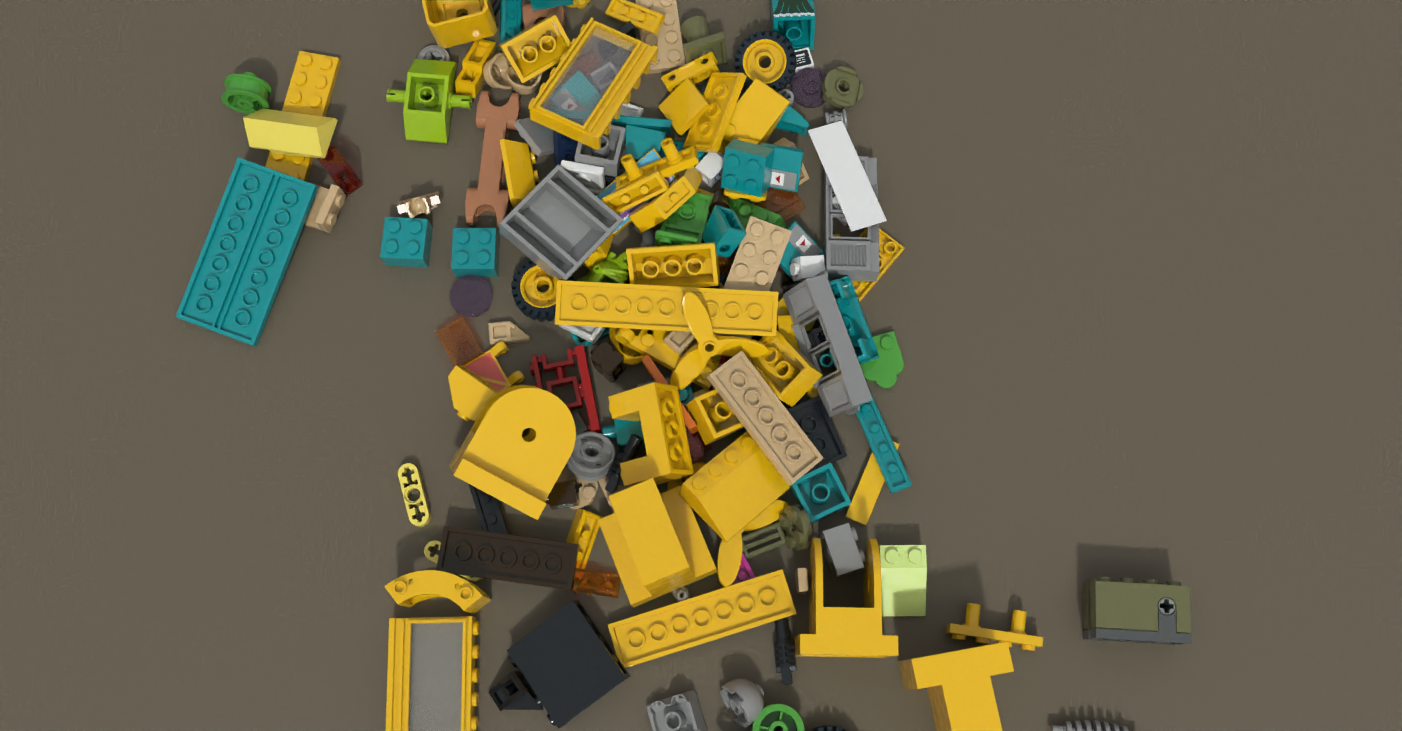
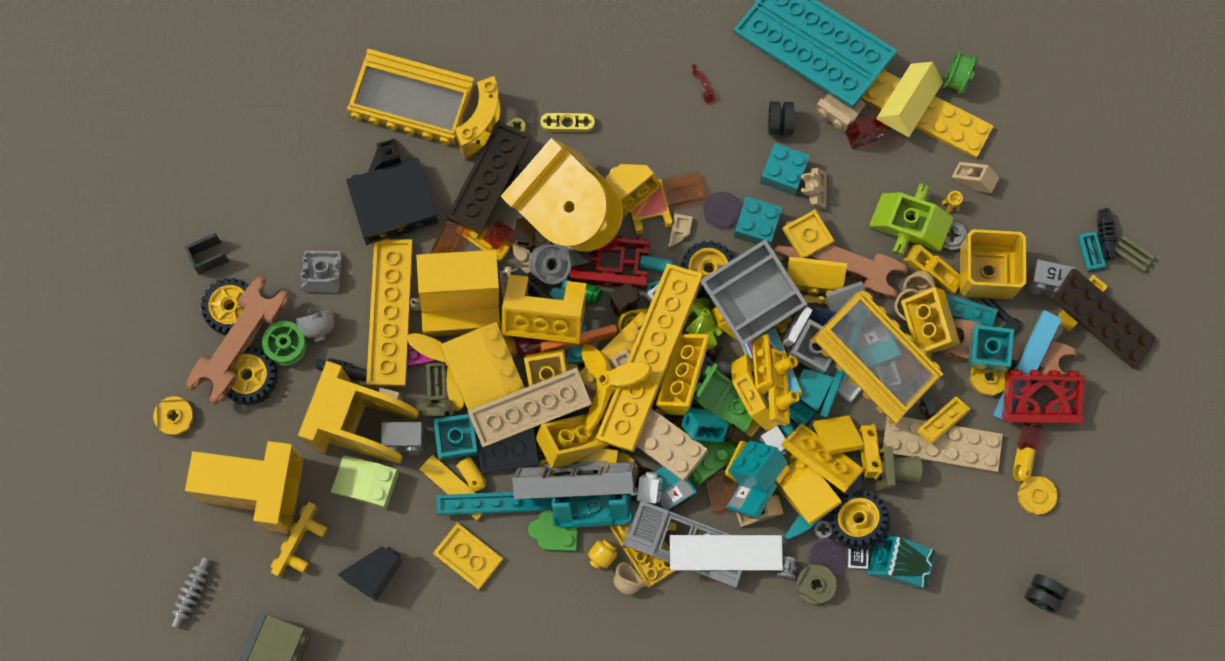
camera: 105 degrees right, 0 degrees up
none -> black slope [338,546,402,601]
none -> yellow tile [433,522,504,590]
none -> yellow piece [456,457,486,491]
none -> clear red bracket [483,220,515,250]
none -> green cone [579,282,602,304]
none -> yellow head [588,539,617,569]
none -> tan helmet [613,562,647,595]
none -> teal cylinder [639,254,678,272]
none -> clear red piece [692,64,715,103]
none -> pearl dark grey wheel [768,101,795,136]
none -> yellow tile [782,210,835,258]
none -> yellow piece [803,295,828,305]
none -> yellow piece [941,191,963,214]
none -> tan slope [952,162,1000,193]

